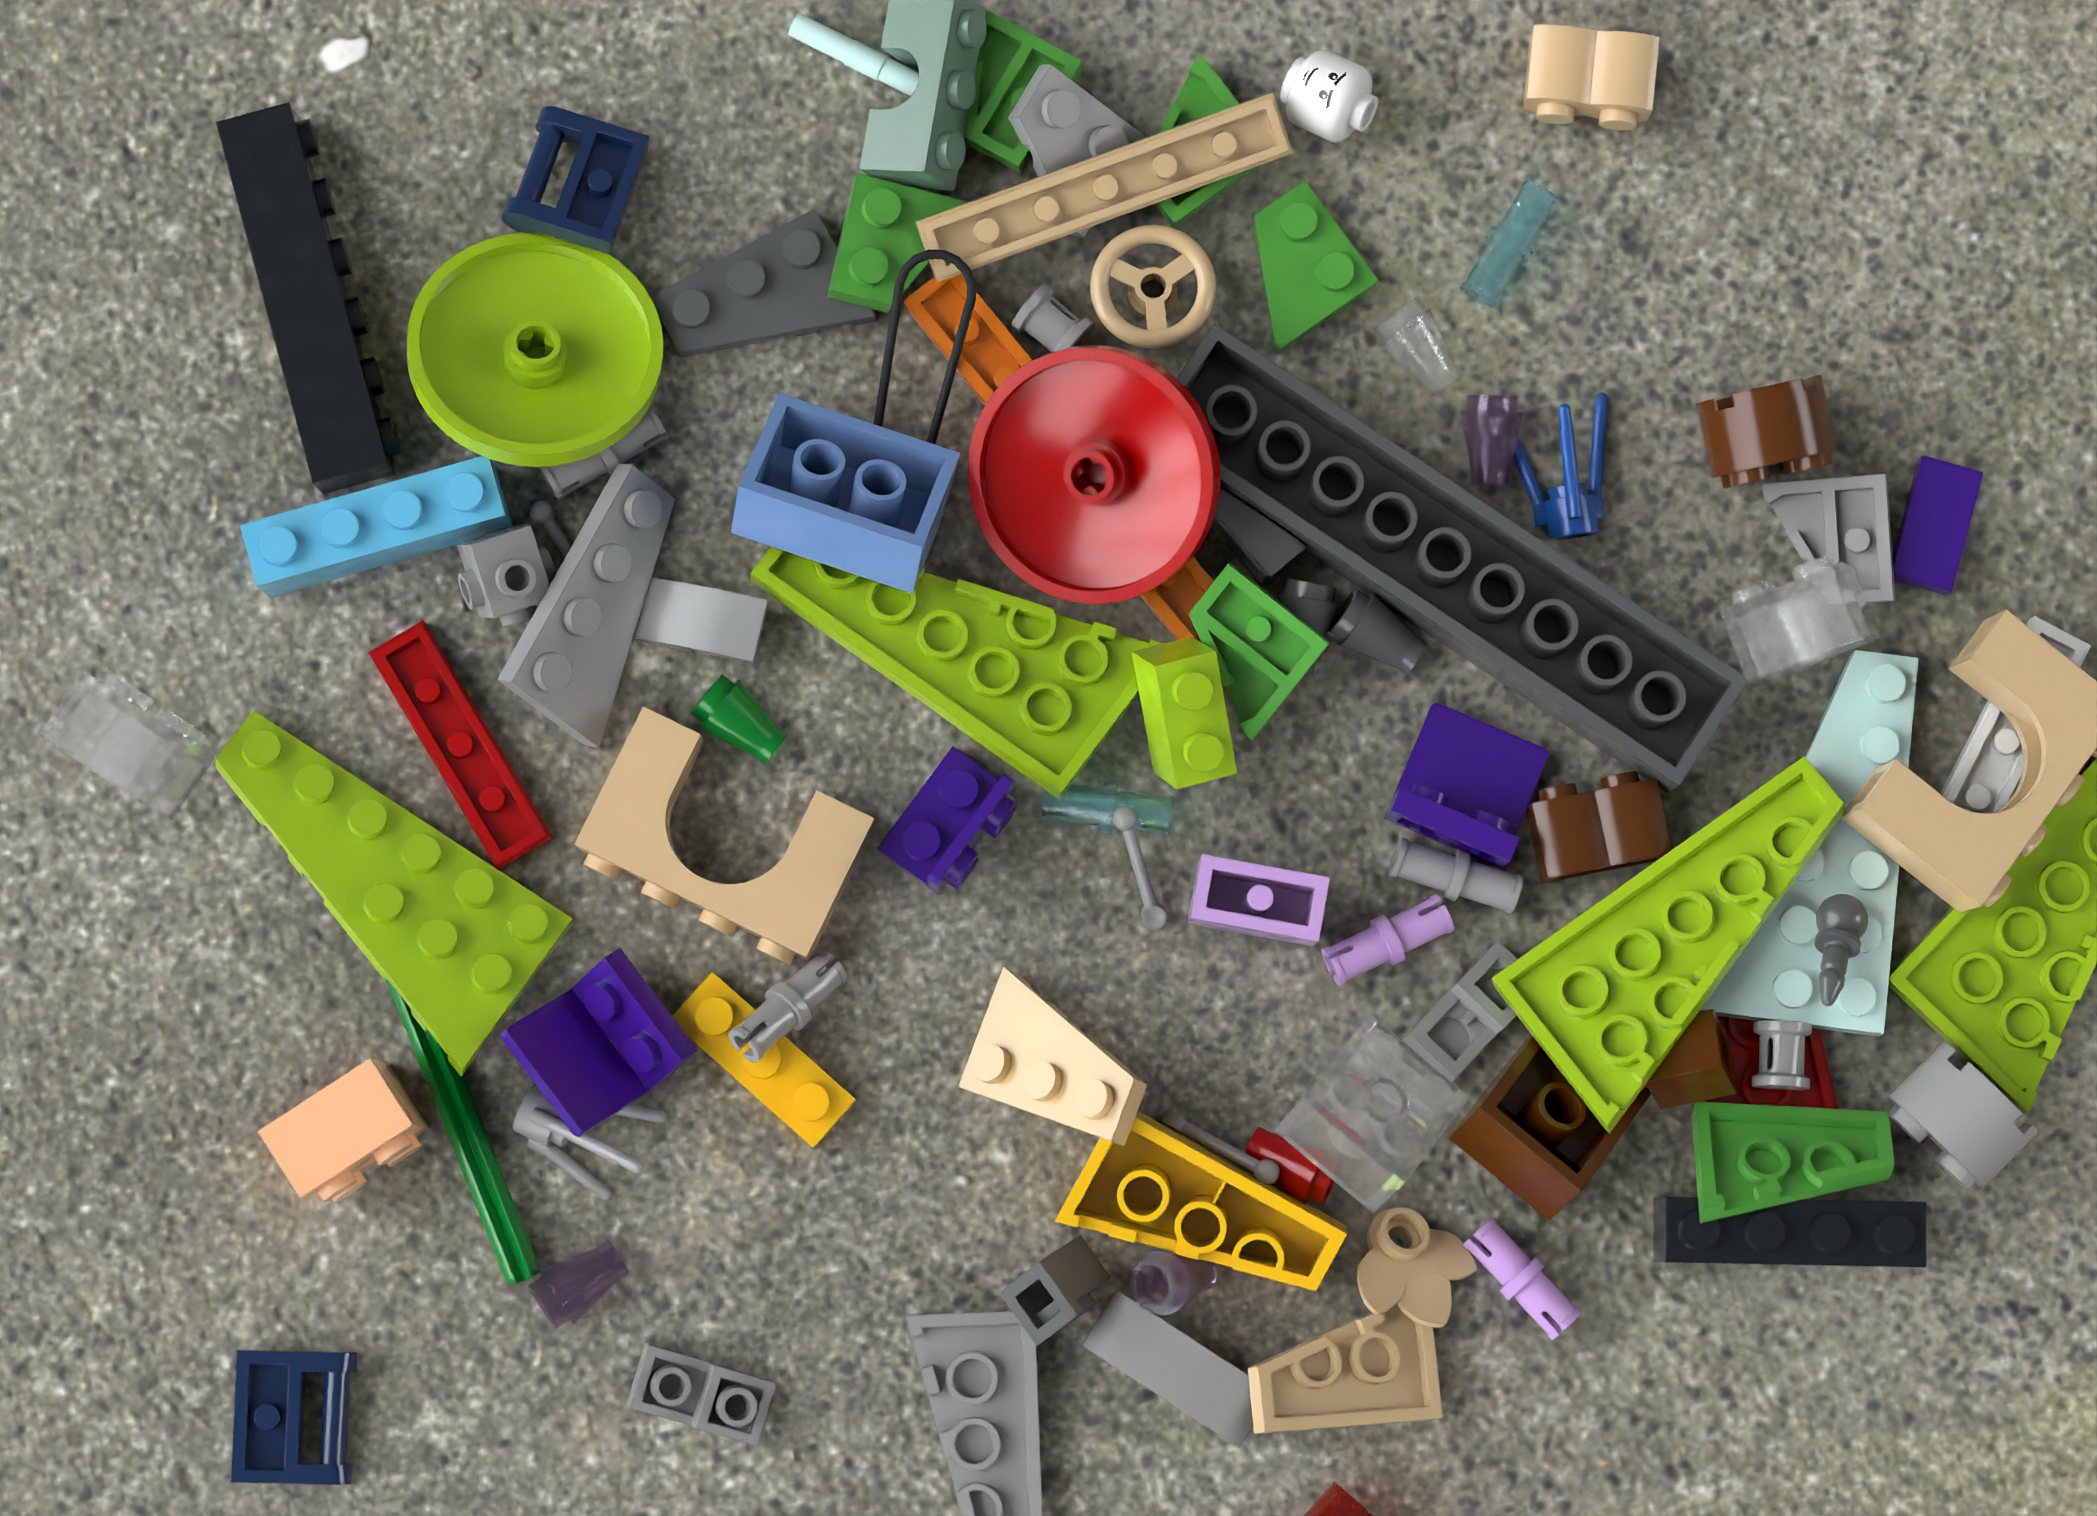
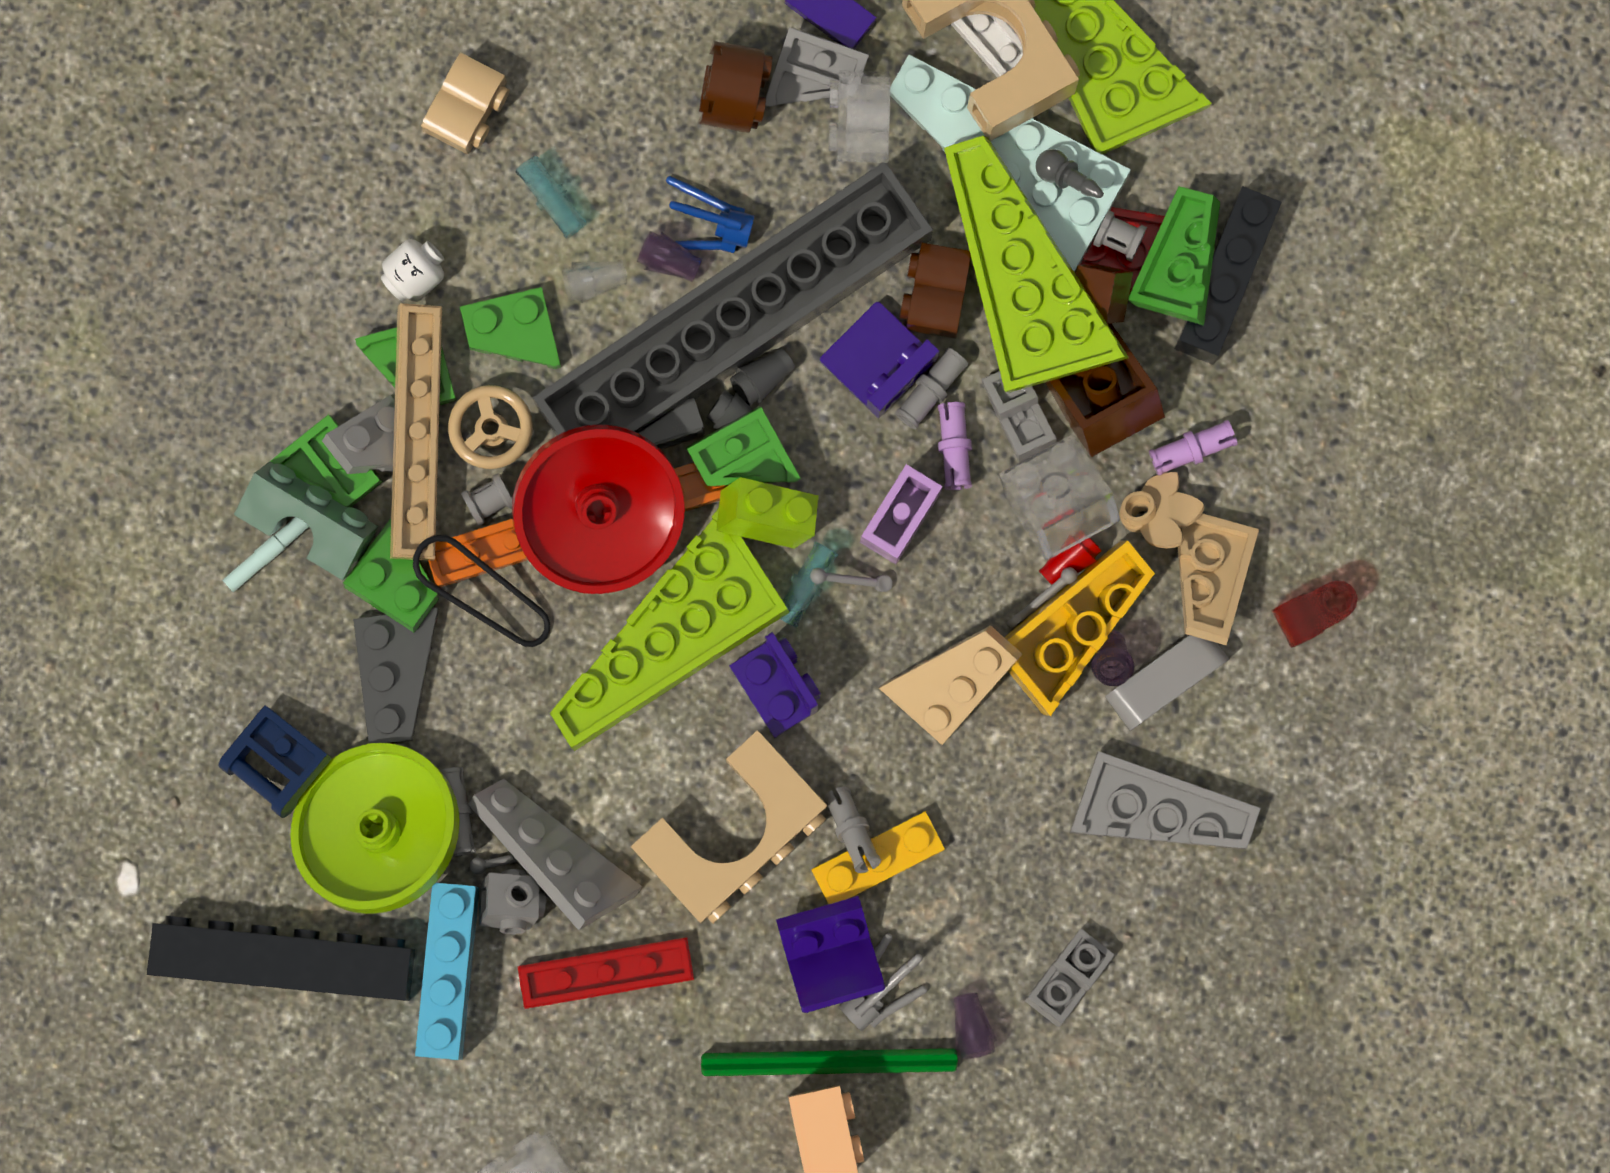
camera: 65 degrees left, 0 degrees up
lime wing [215,710,572,1077] -> none
light grey slope [632,578,769,665] -> none
green cone [690,674,787,765] -> none
medium blue brick [731,393,961,594] -> none
dark grey brick [999,1235,1111,1346] -> none
light grey brick [1888,1041,2039,1190] -> none

